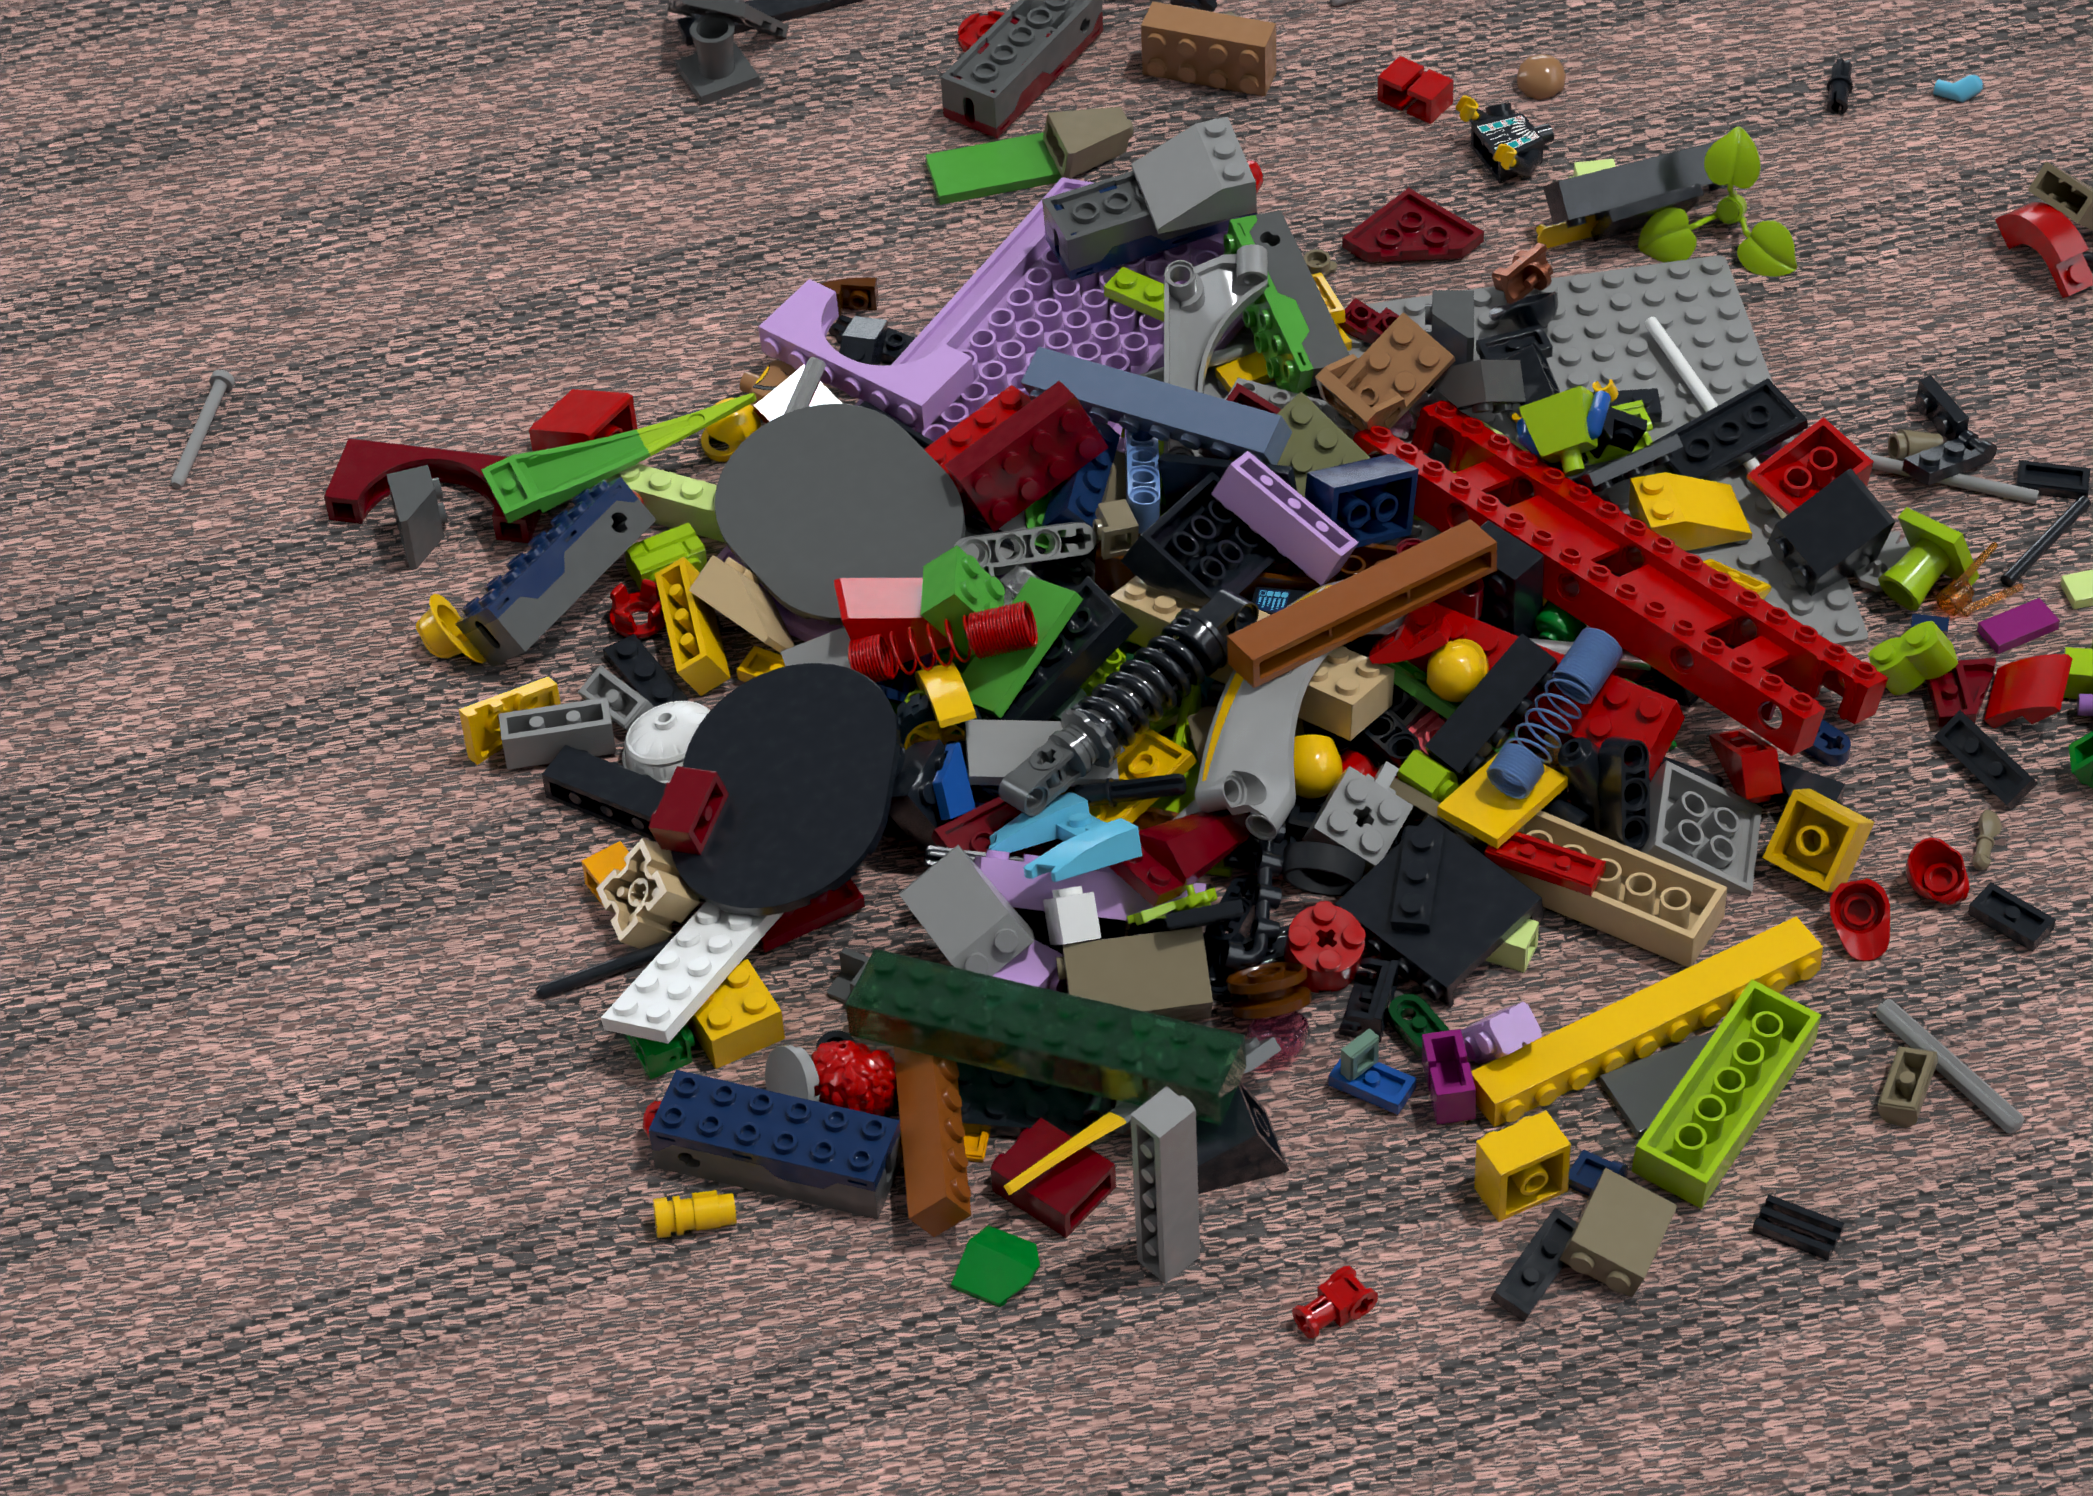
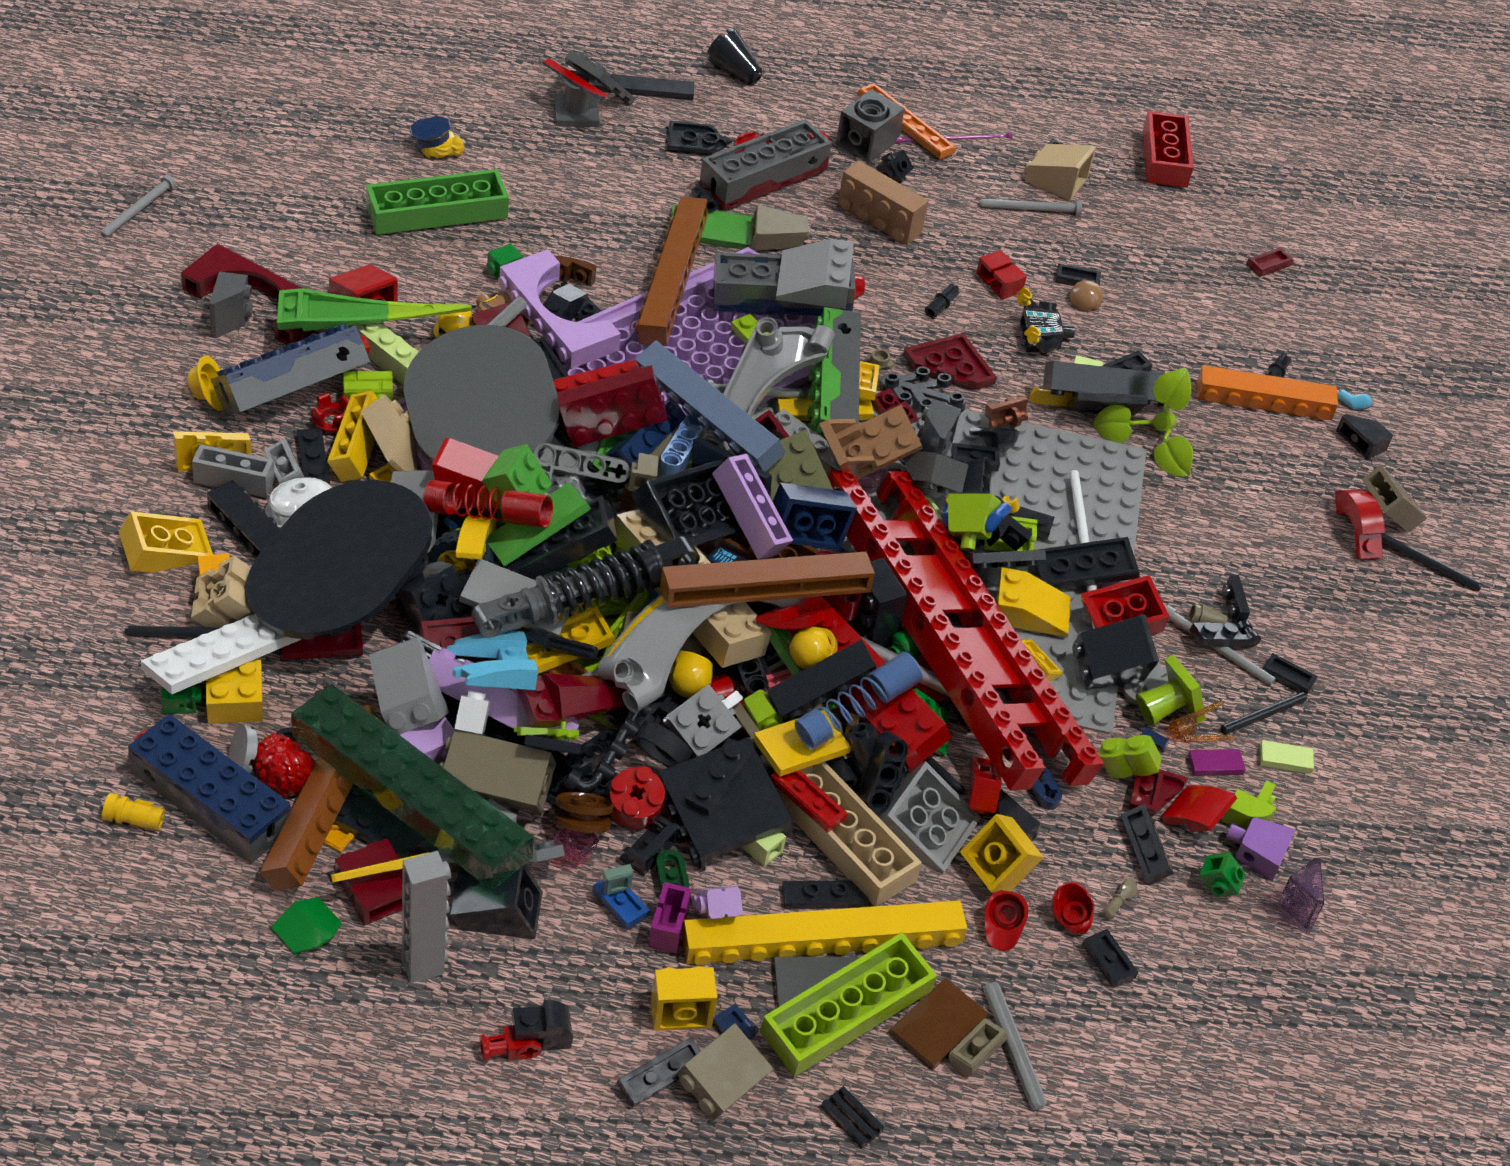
camera: 10 degrees right, 0 degrees up
dark red brick [649,766,729,855] -> none
blue tile [933,742,975,820] -> none
none -> yellow slope [119,511,213,573]
none -> bright green brick [366,169,509,235]
none -> dark blue piece [410,116,465,158]
none -> green brick [486,243,523,279]
none -> black brick [511,1000,573,1051]
none -> red sticker [541,58,608,101]
none -> dark orange brick [635,197,708,346]
none -> black tile [667,120,732,154]
none -> black axle [692,184,717,213]
none -> black plate [782,880,868,909]
none -> black plant [881,367,966,413]
none -> reddish brown tile [889,978,989,1070]
none -> black axle [925,284,959,319]
none -> black tile [1055,264,1101,286]
none -> black plate [1103,350,1153,372]
none -> orange brick [1197,365,1338,421]
none -> black slope [1336,414,1393,460]

